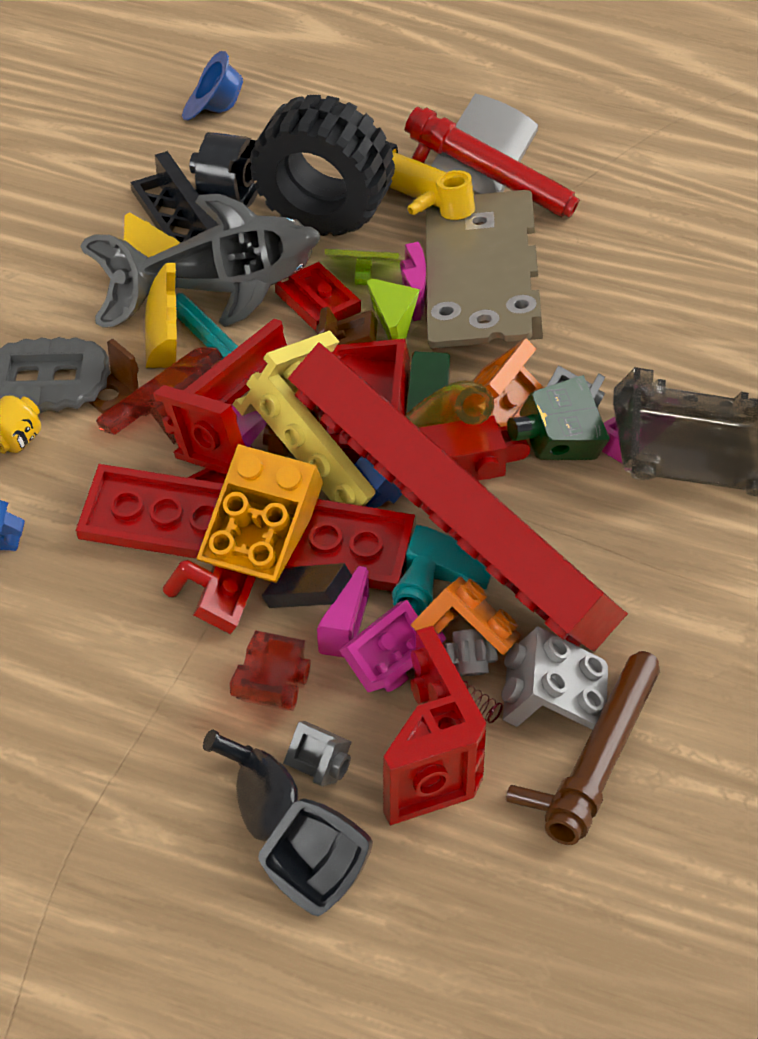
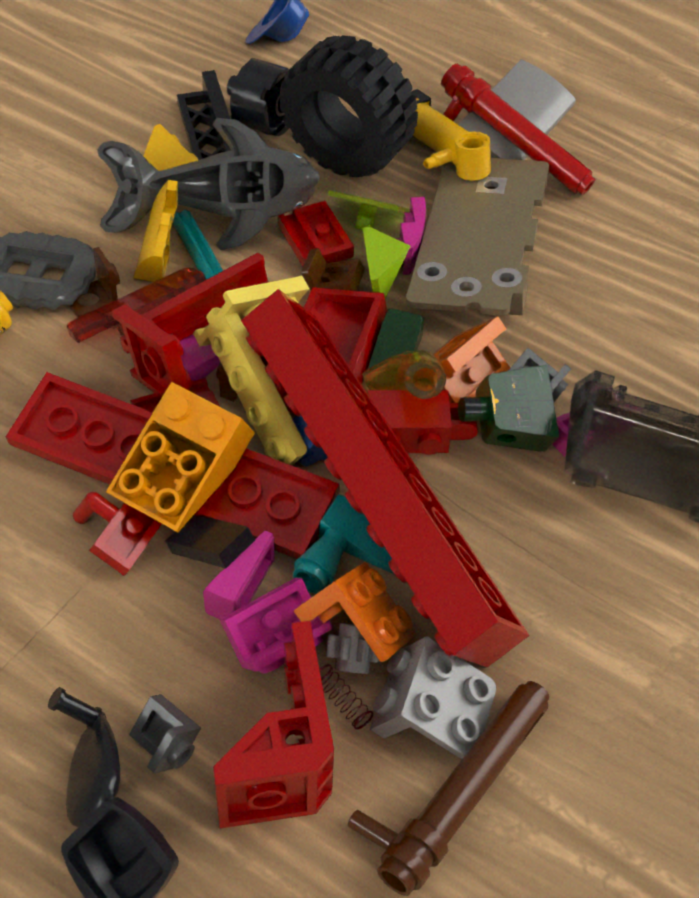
camera: 10 degrees right, 5 degrees up
clear red cylinder [229,630,311,711] -> none

